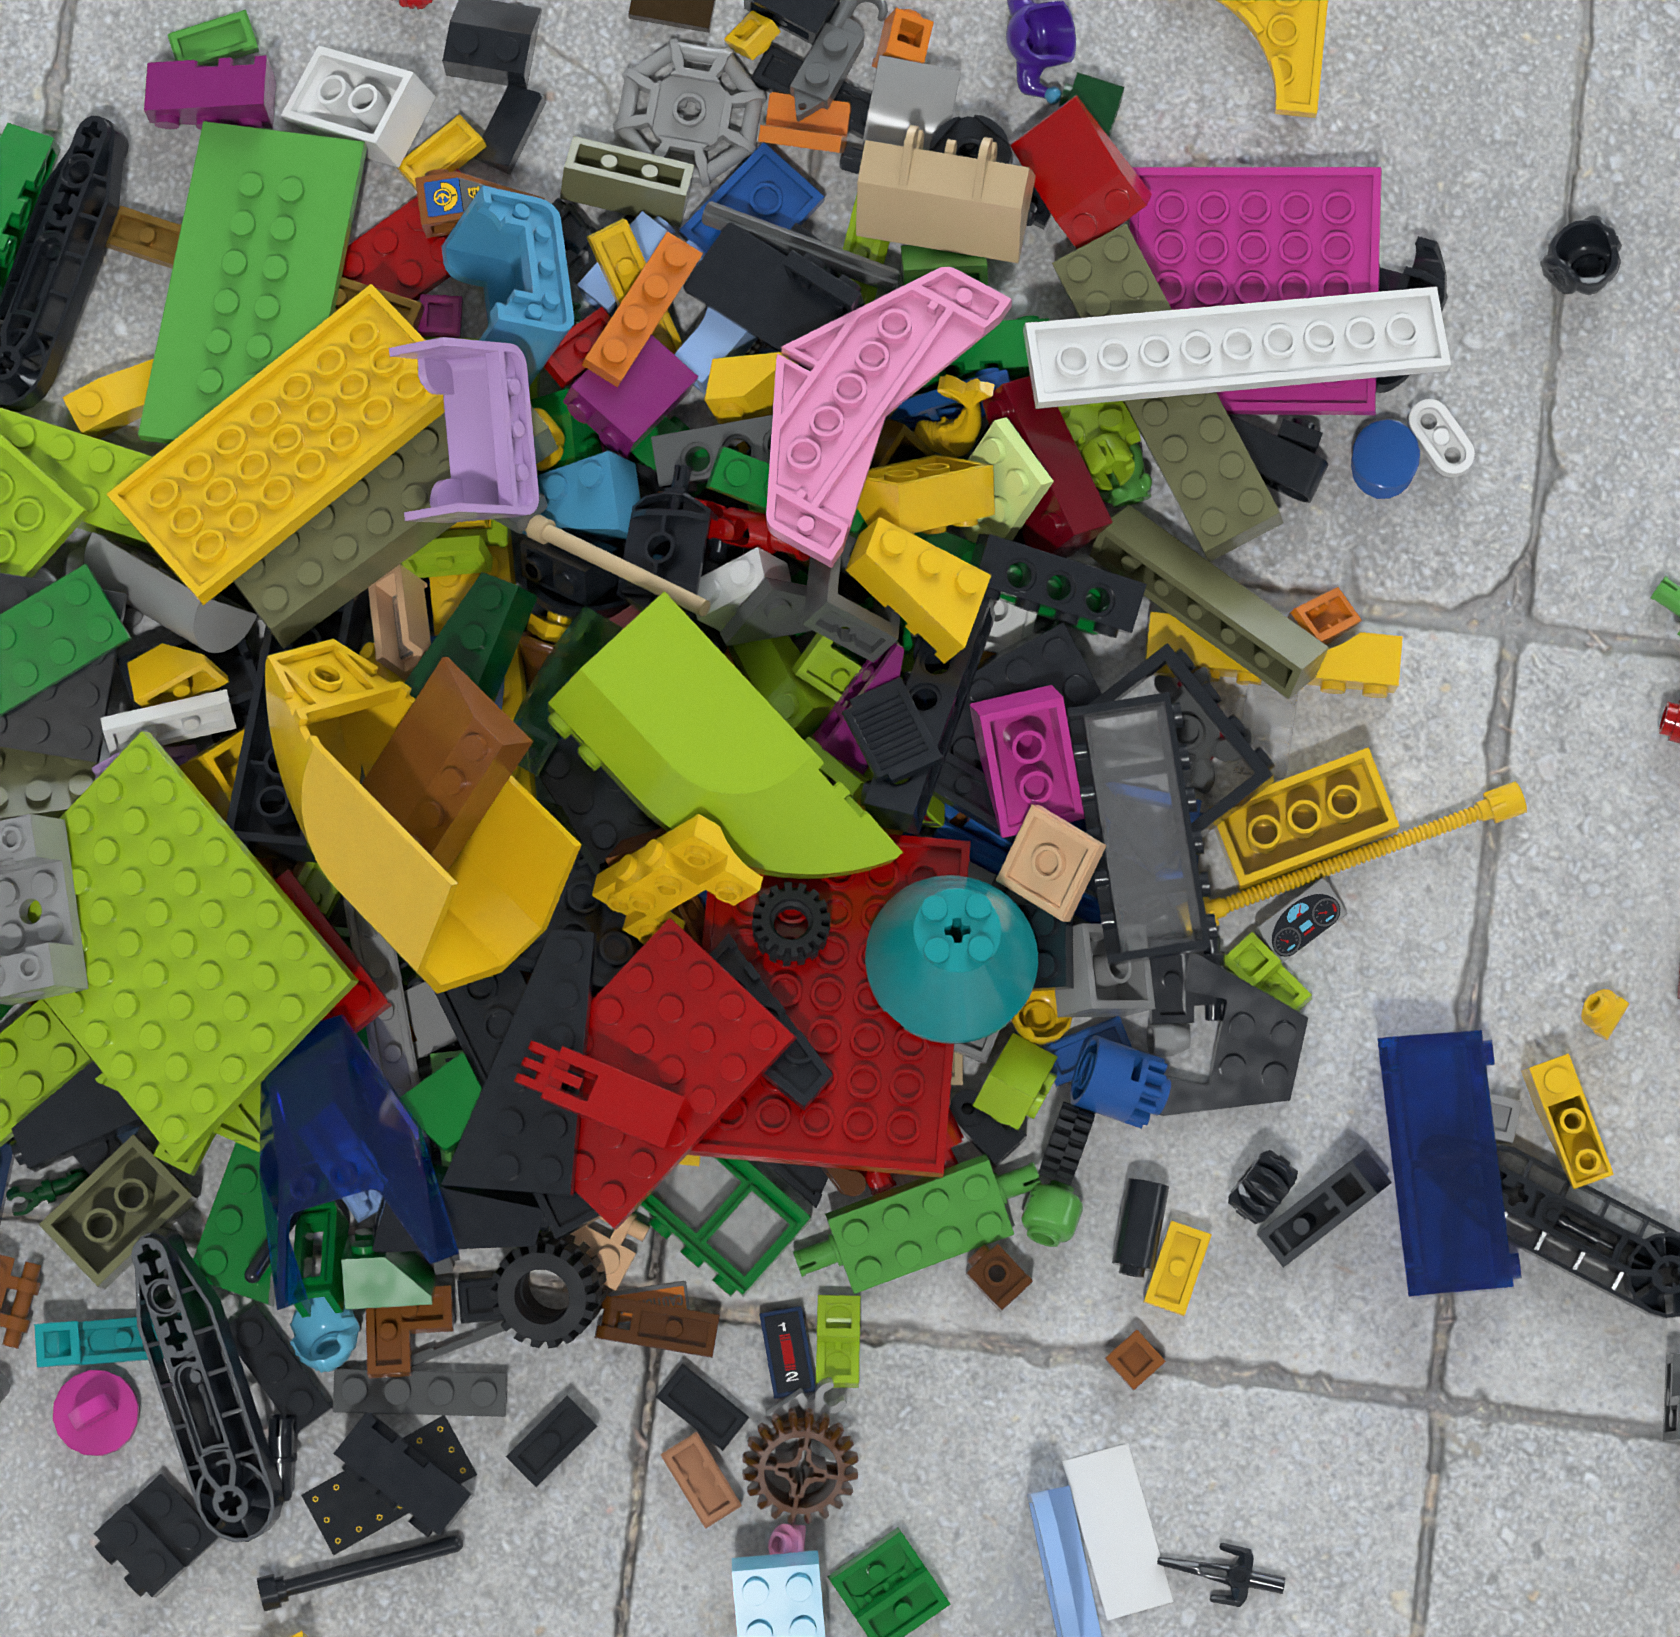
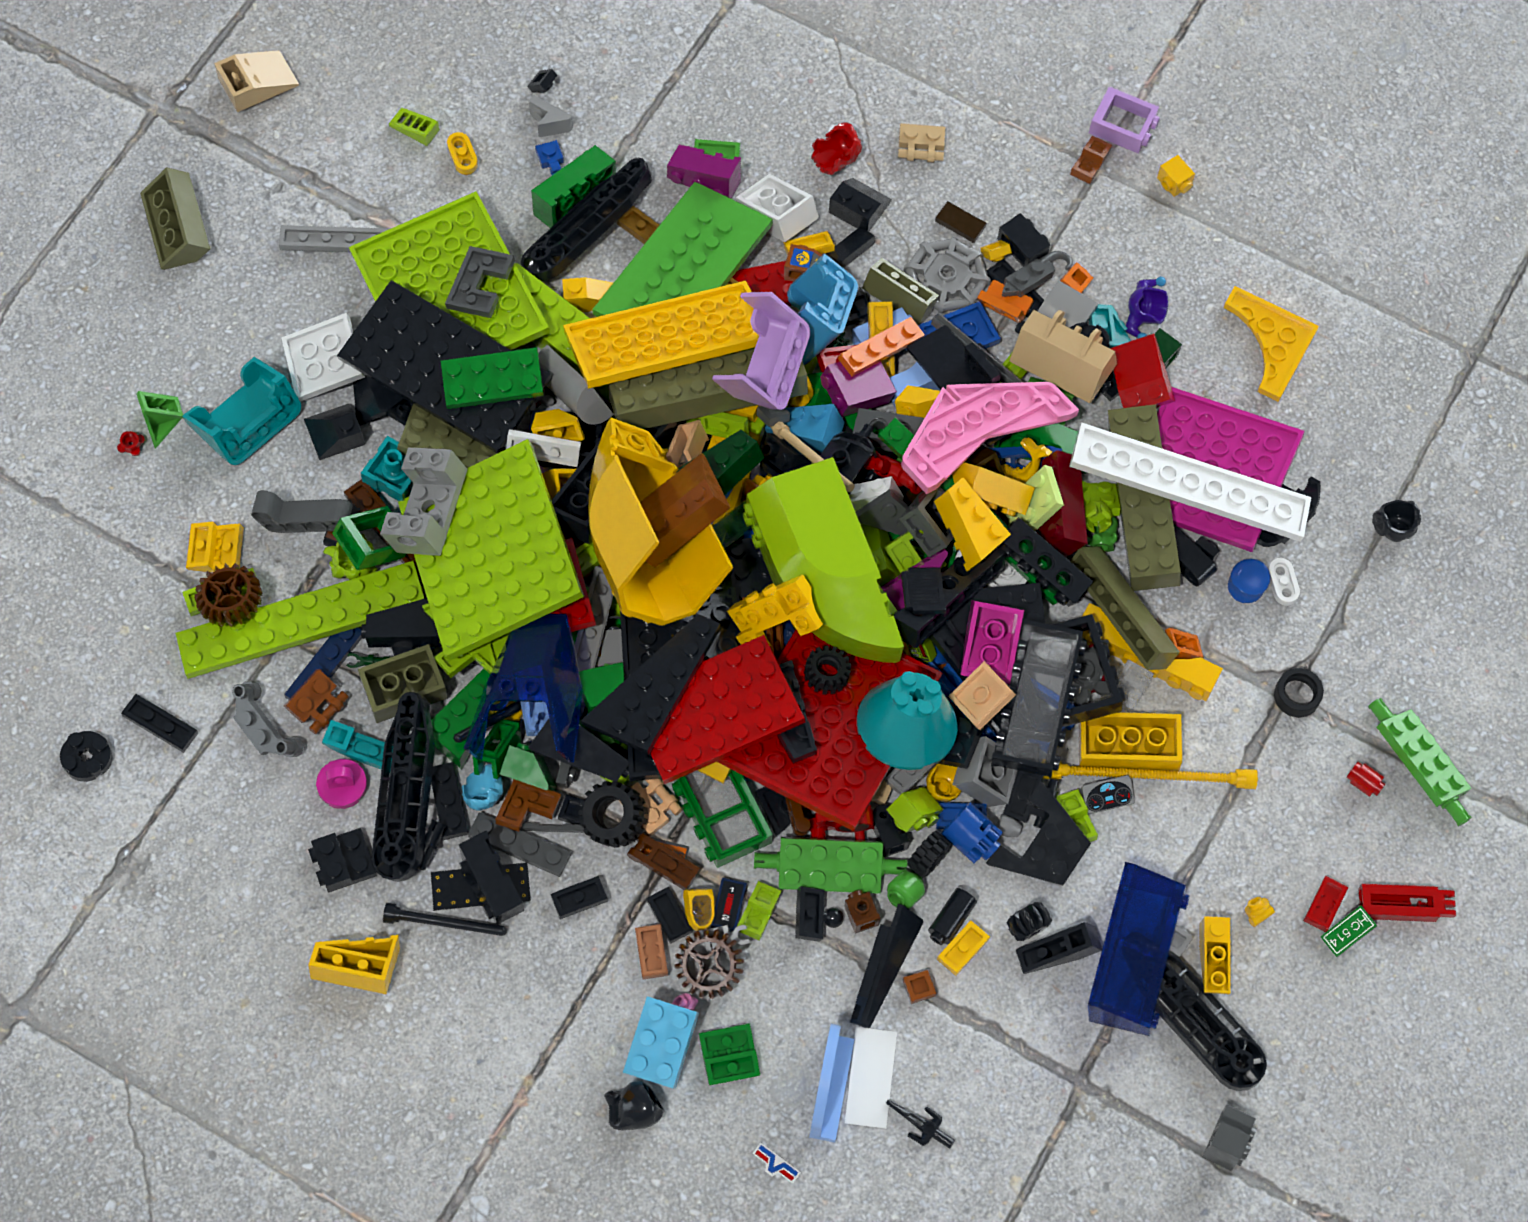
camera: 20 degrees right, 15 degrees down
red hinge [514,1041,685,1150] -> none
none -> rock [683,888,715,931]
none -> black plate [795,886,844,942]
none -> black wedge [850,904,923,1028]
none -> teal wing [1089,304,1131,348]
none -> black tyre [1274,668,1324,718]

